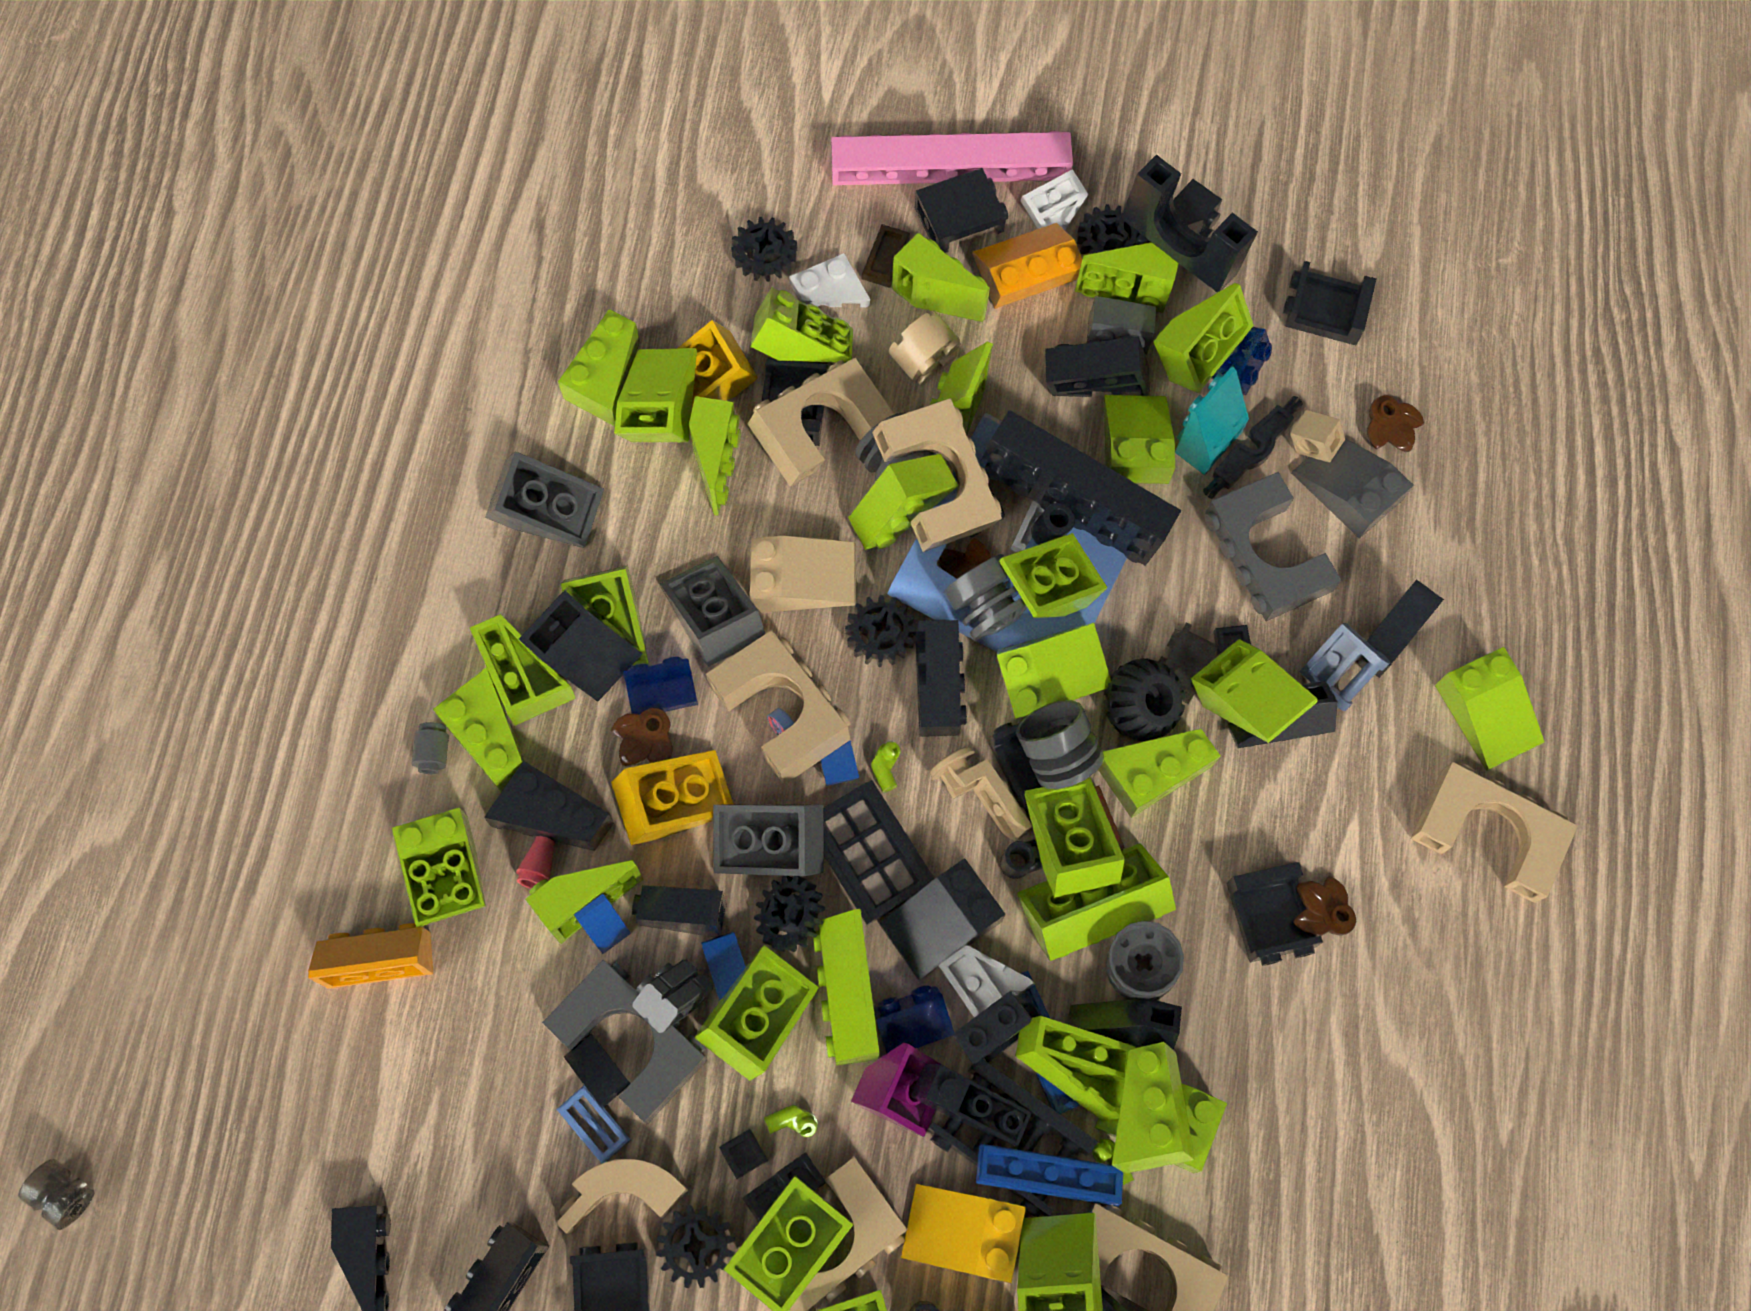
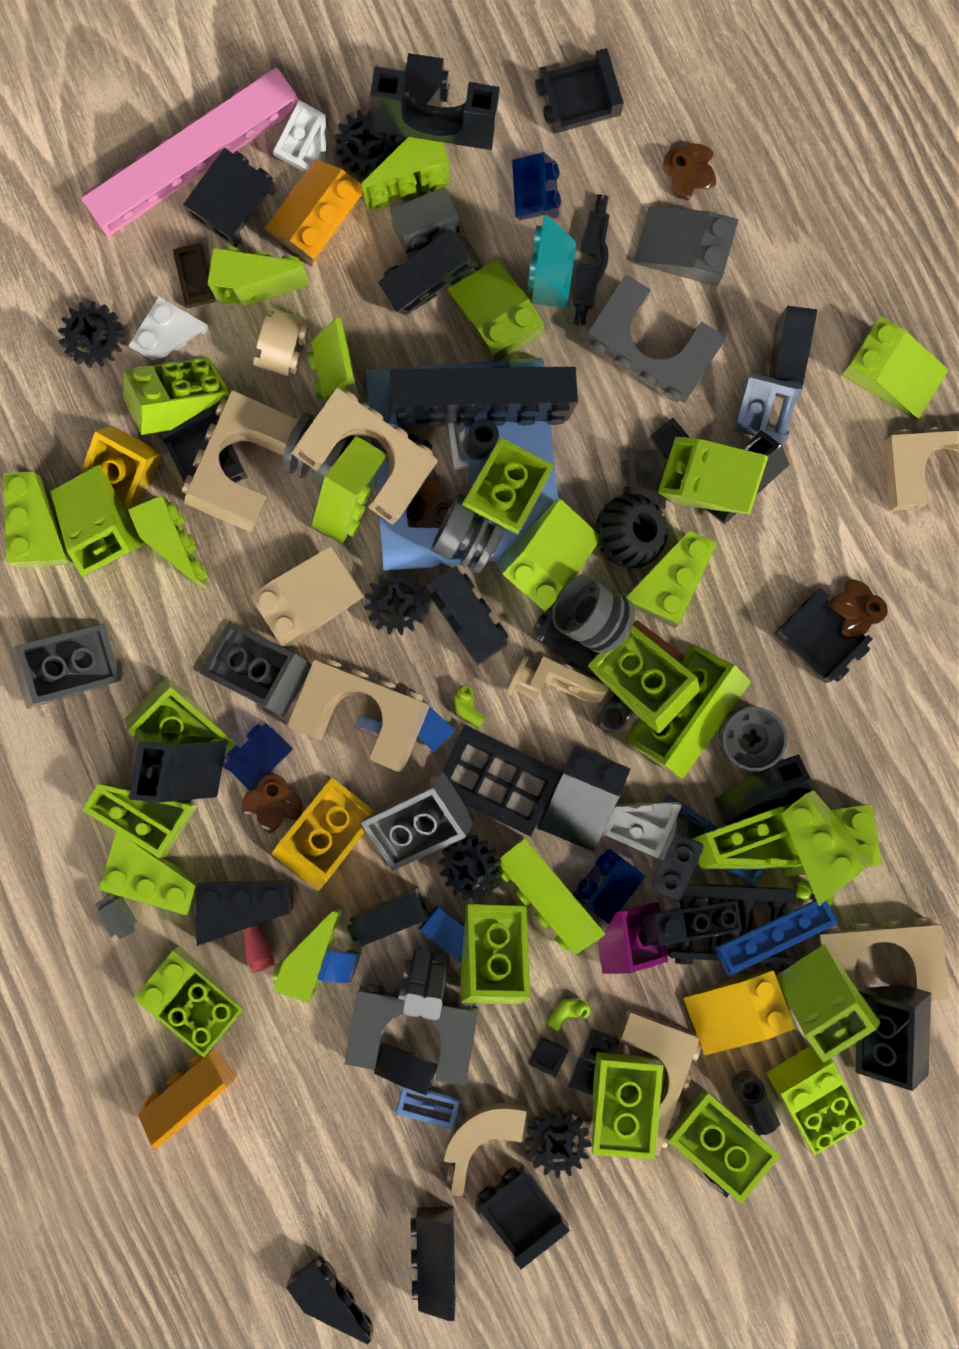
camera: 30 degrees left, 15 degrees up
lime slope [1154,283,1254,393] -> none
tan brick [1291,410,1345,463] -> none

